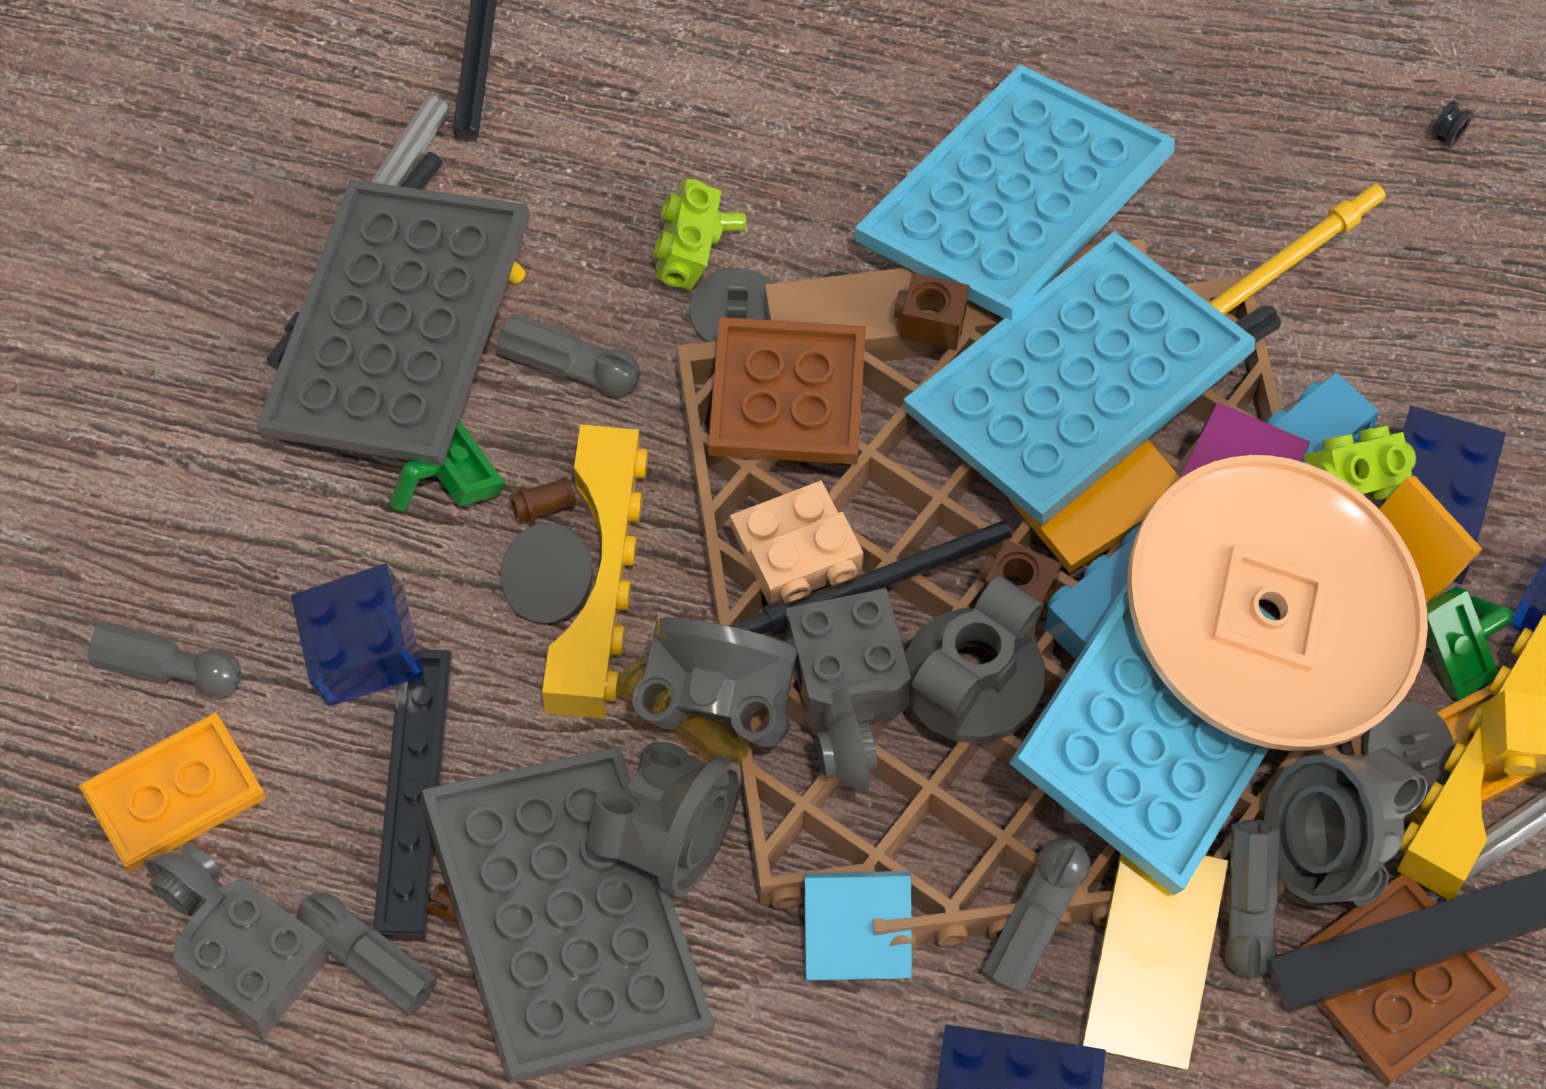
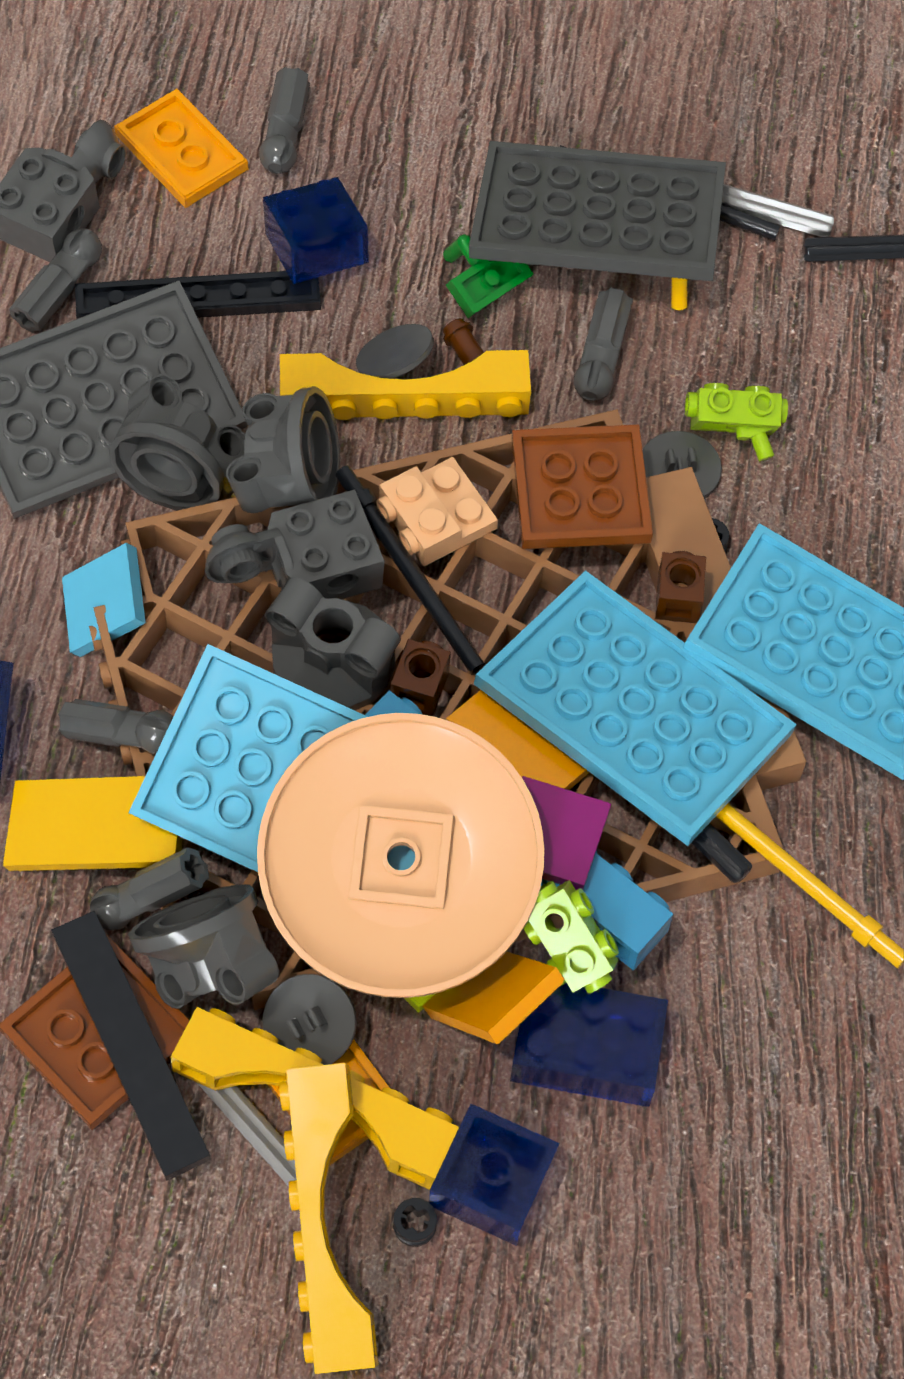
camera: 80 degrees right, 0 degrees up
green plate [1426,586,1513,700] -> none

